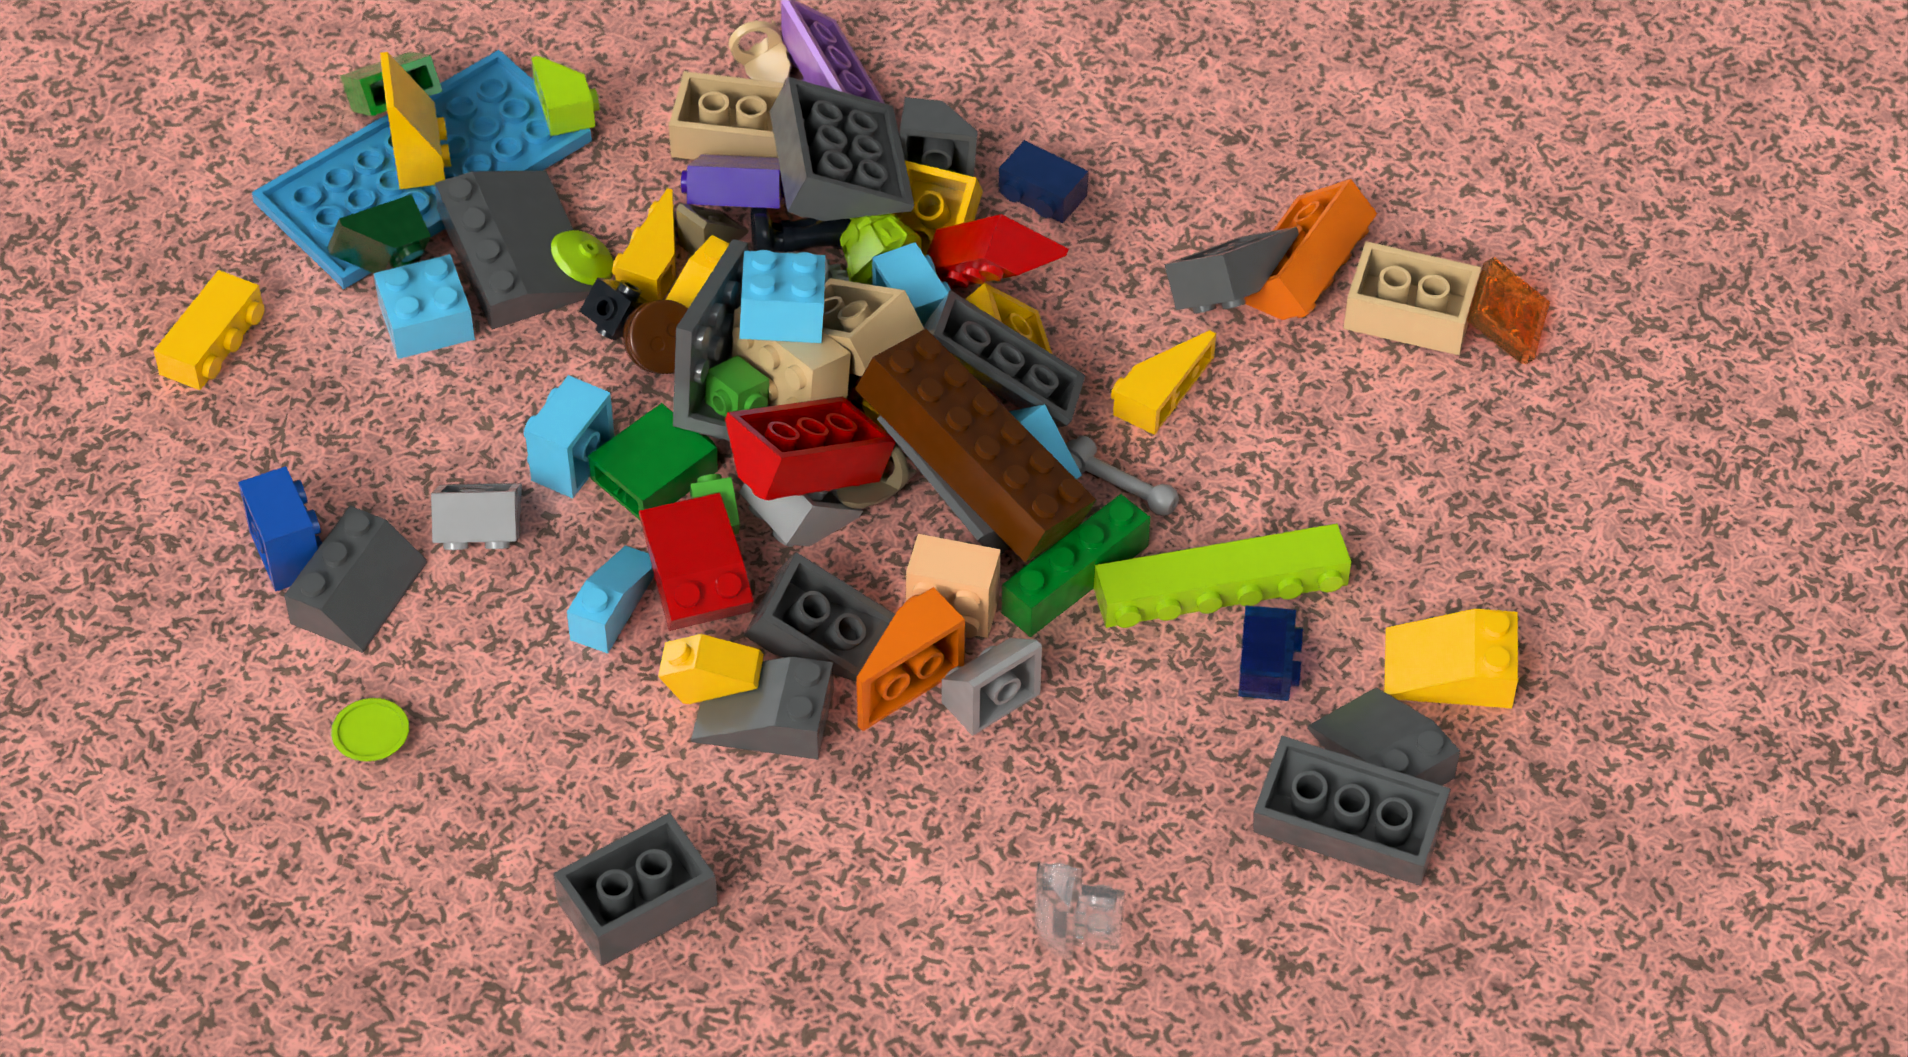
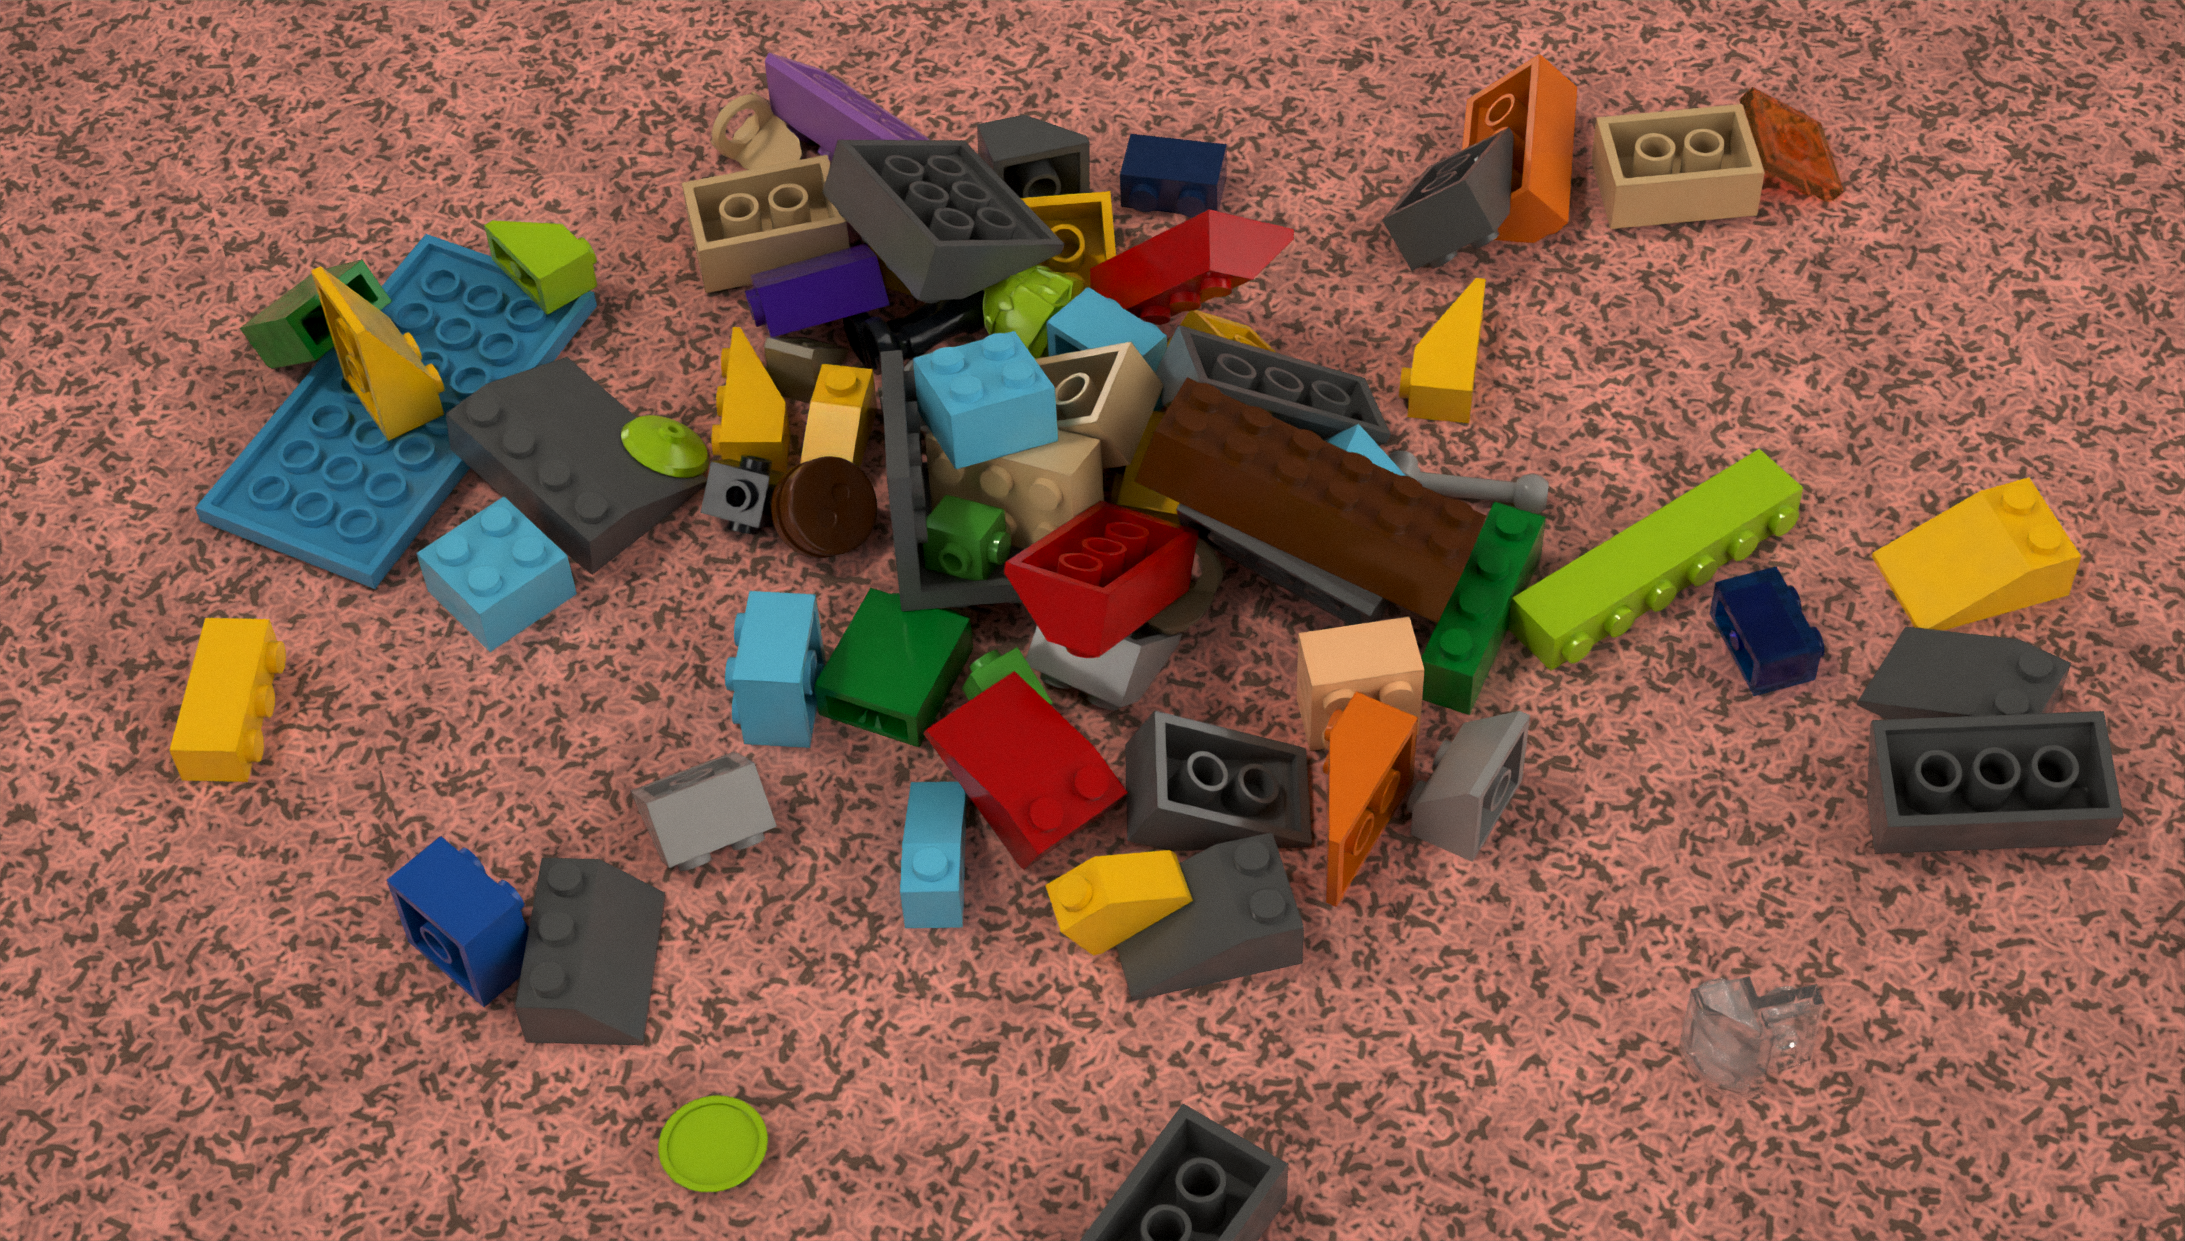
camera: 20 degrees left, 0 degrees up
dark green slope [327,194,431,273] -> none

